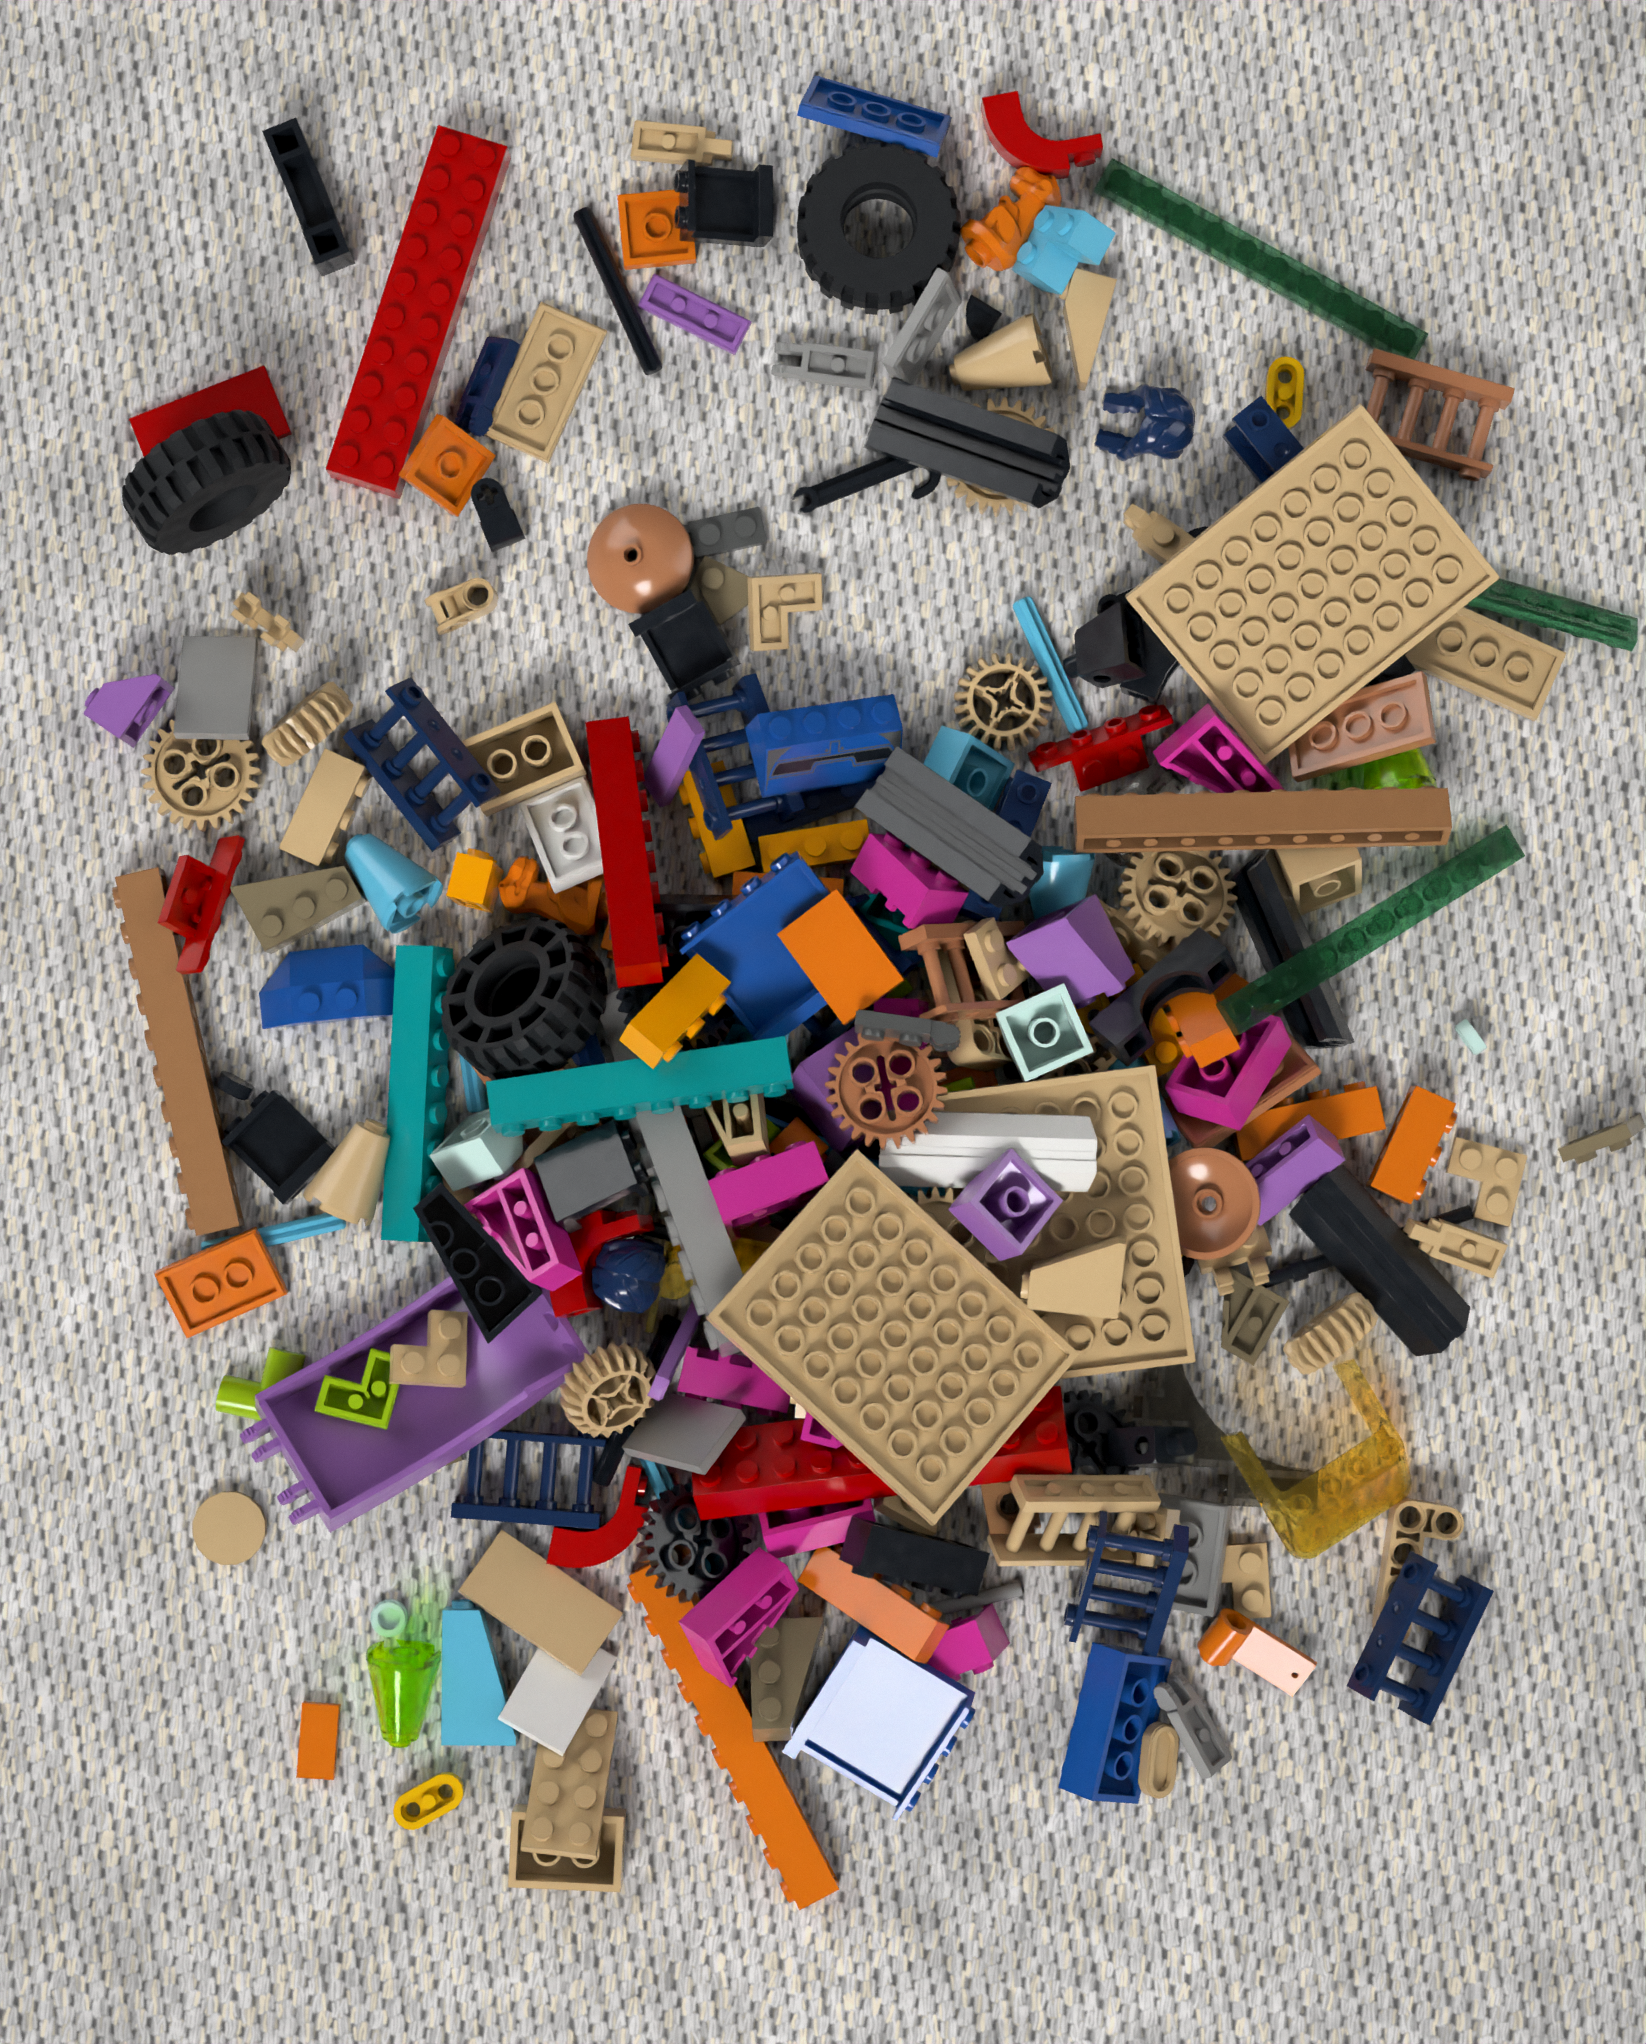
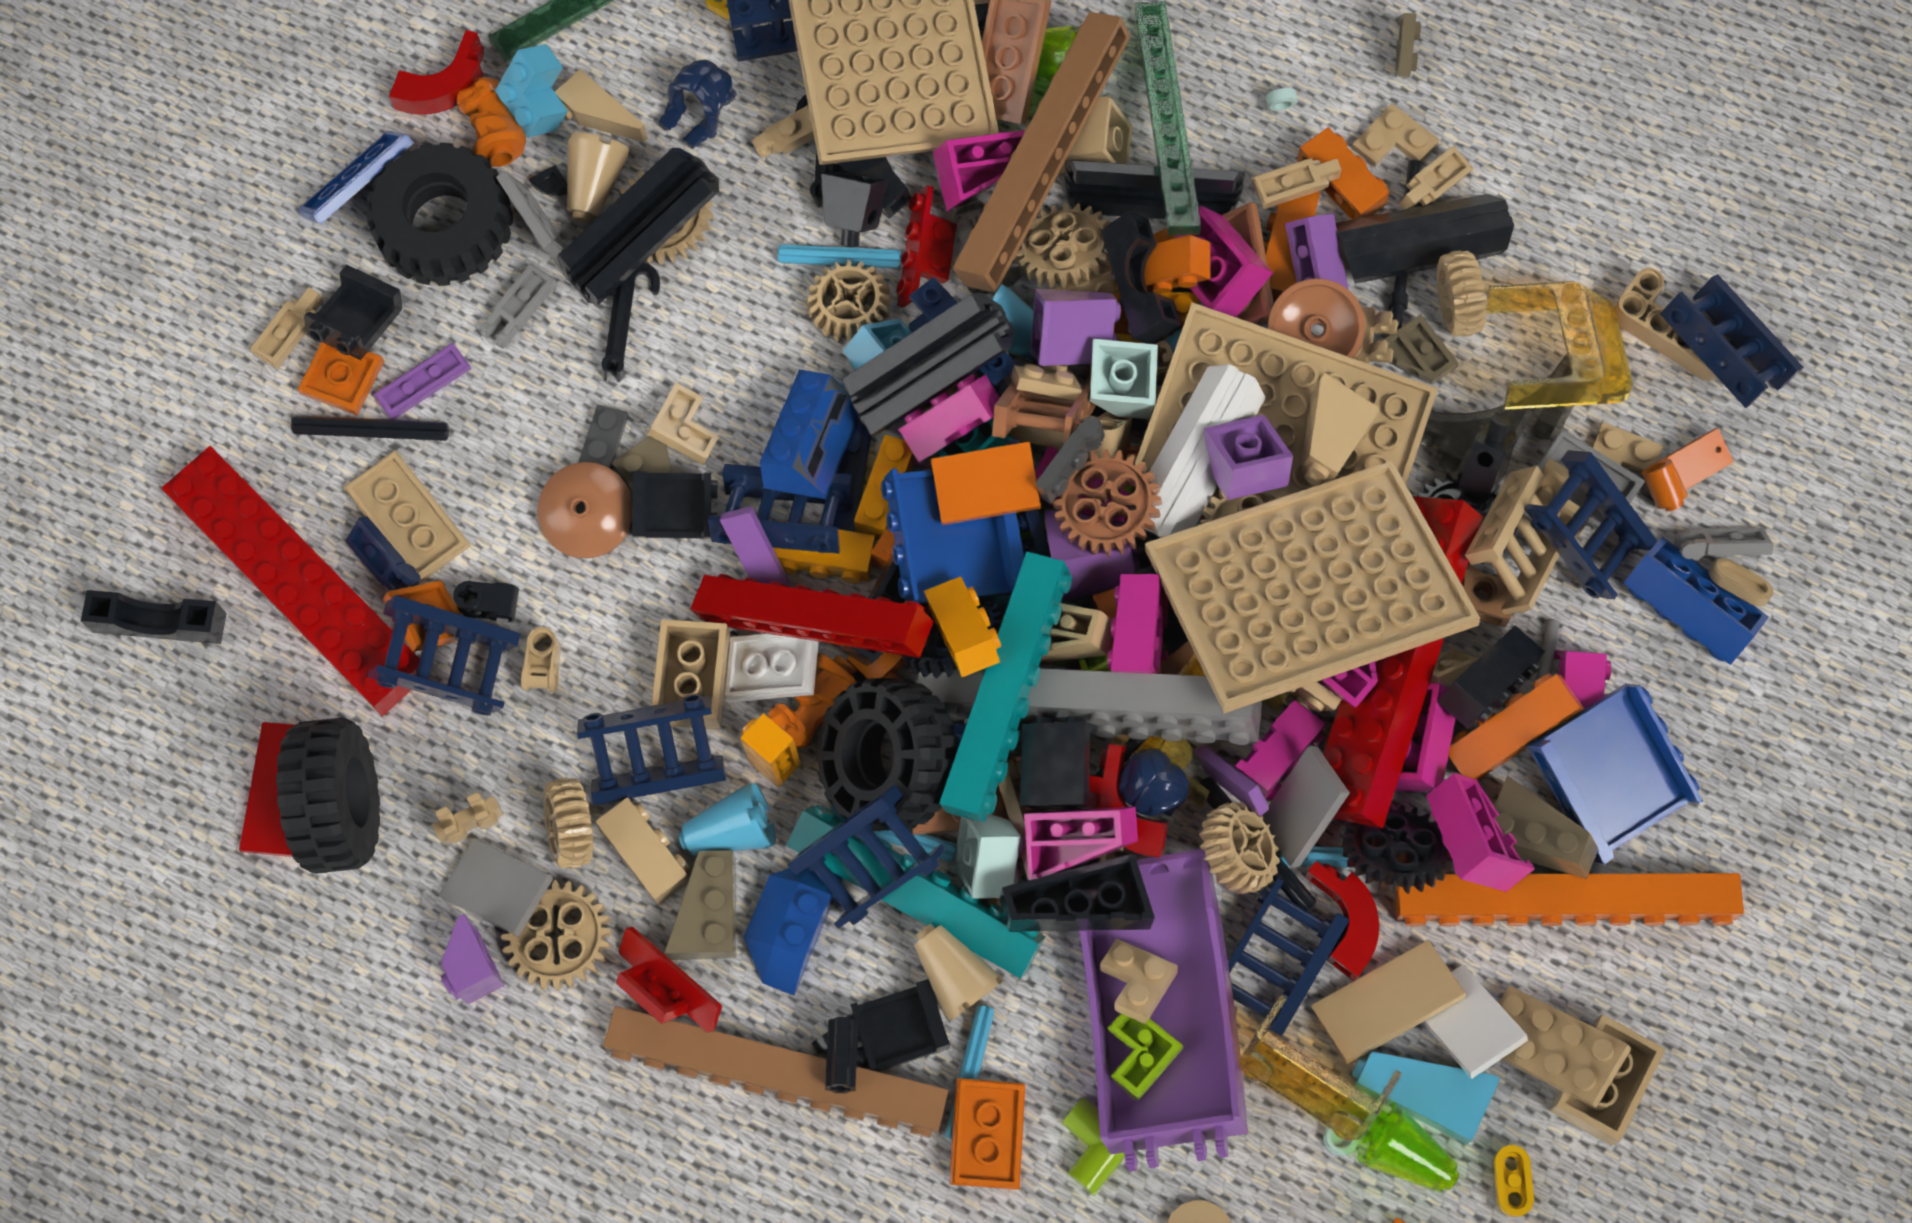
camera: 60 degrees left, 15 degrees down
none -> dark blue fence [367,595,521,716]
none -> dark blue fence [788,784,946,929]
none -> black axle [825,1017,859,1094]
none -> clear yellow windscreen [1239,995,1402,1141]
none -> tan hinge [1252,158,1342,210]

